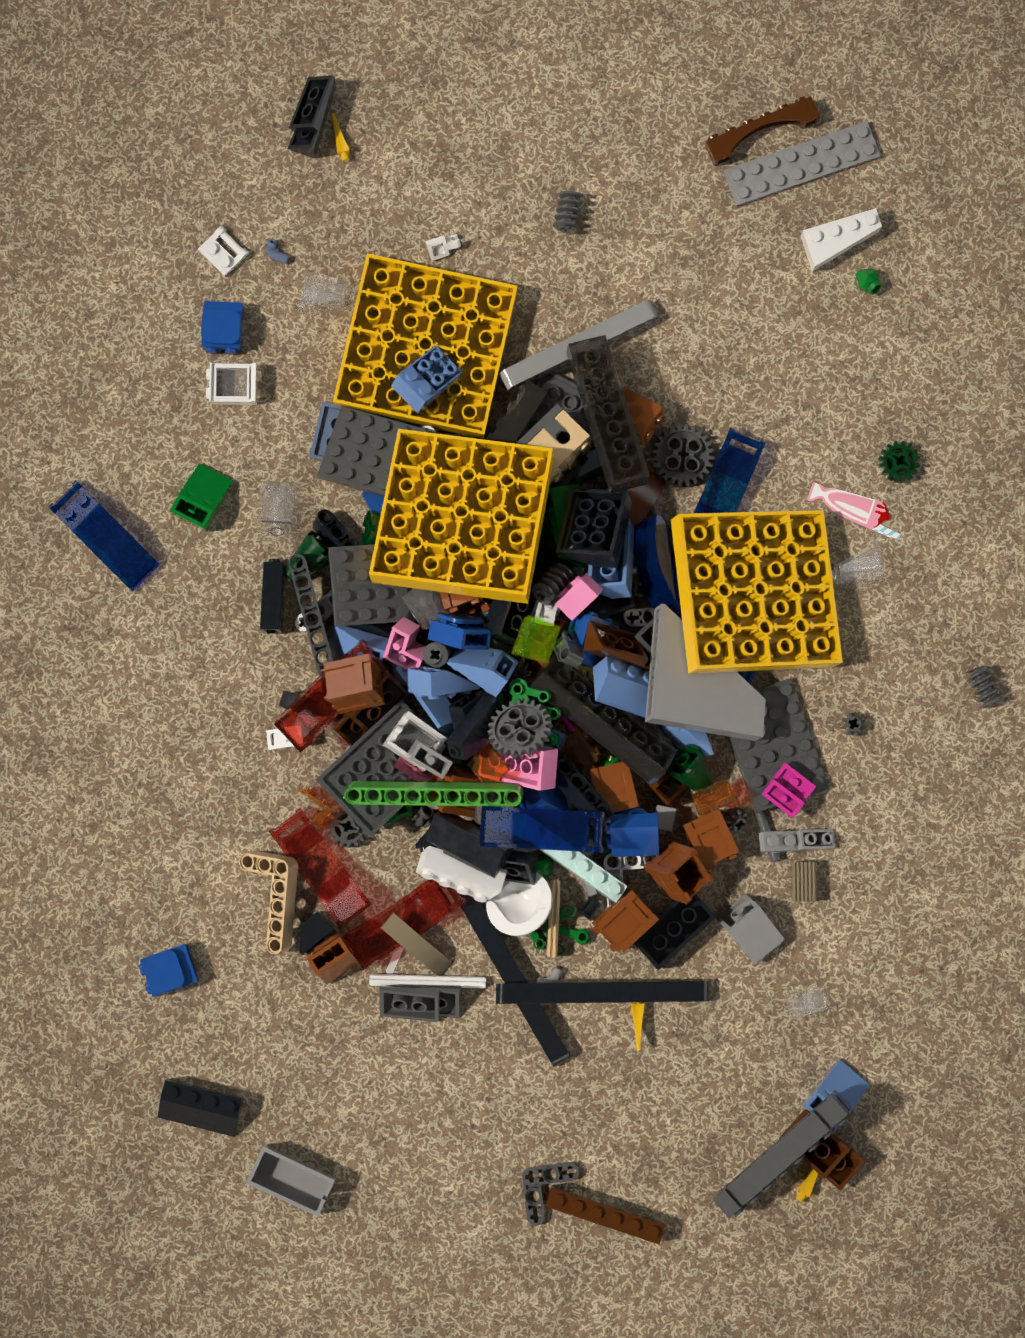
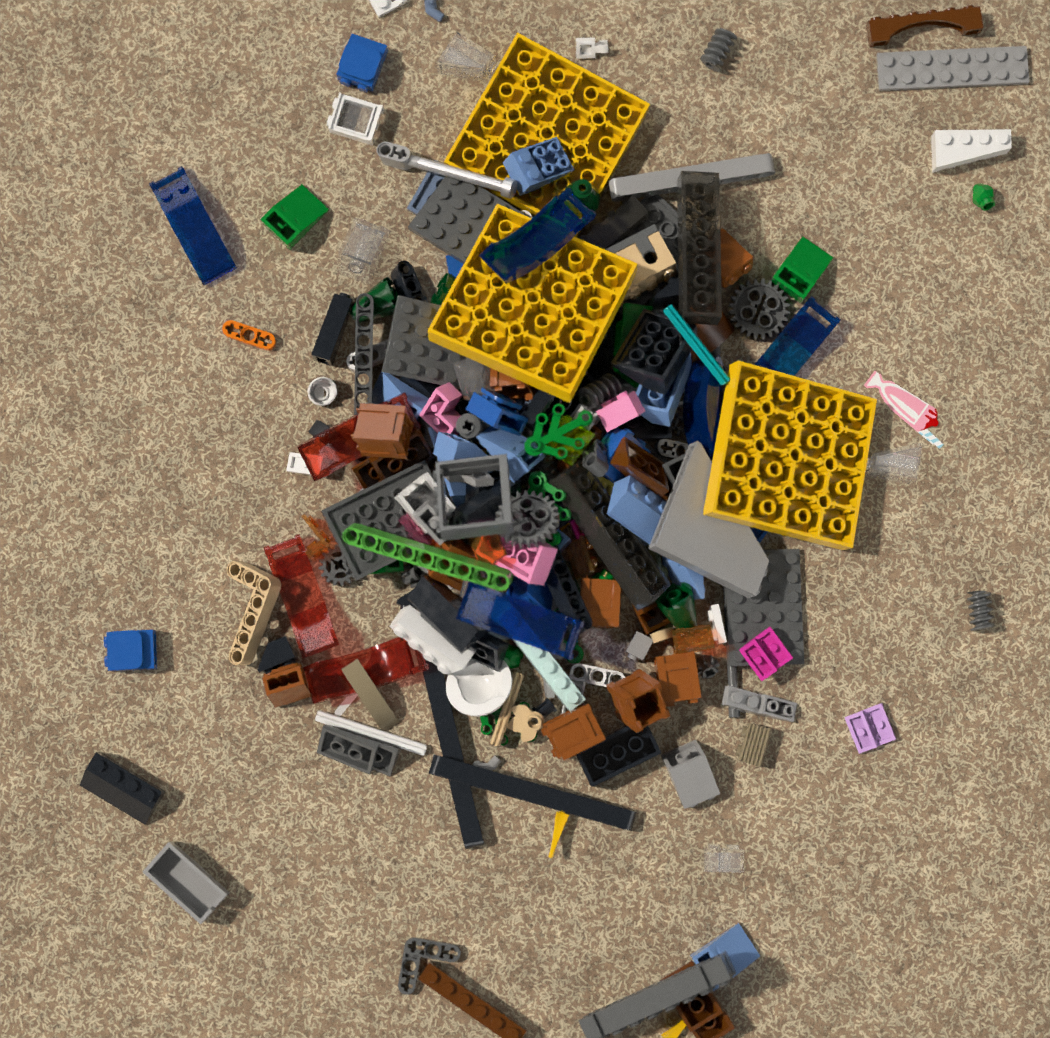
camera: 15 degrees right, 0 degrees up
blue brick [606,808,659,857] -> none
dark grey gear [840,713,865,736] -> none
dark green gear [878,441,921,483] -> none
none -> orange beam [222,320,276,351]
none -> white hair [307,376,337,406]
none -> flat silver piece [377,142,517,199]
none -> dark grey window [433,454,514,541]
none -> light grey tile [445,472,494,487]
none -> clear blue windscreen [479,188,596,283]
none -> tan plate [507,705,545,742]
none -> green plant [524,404,593,460]
none -> dark green cone [562,179,600,219]
none -> tan beam [650,627,676,643]
none -> teal axle [663,304,730,385]
none -> white plate [707,604,727,644]
none -> green slope [771,236,833,303]
none -> lavender slope [844,703,897,754]

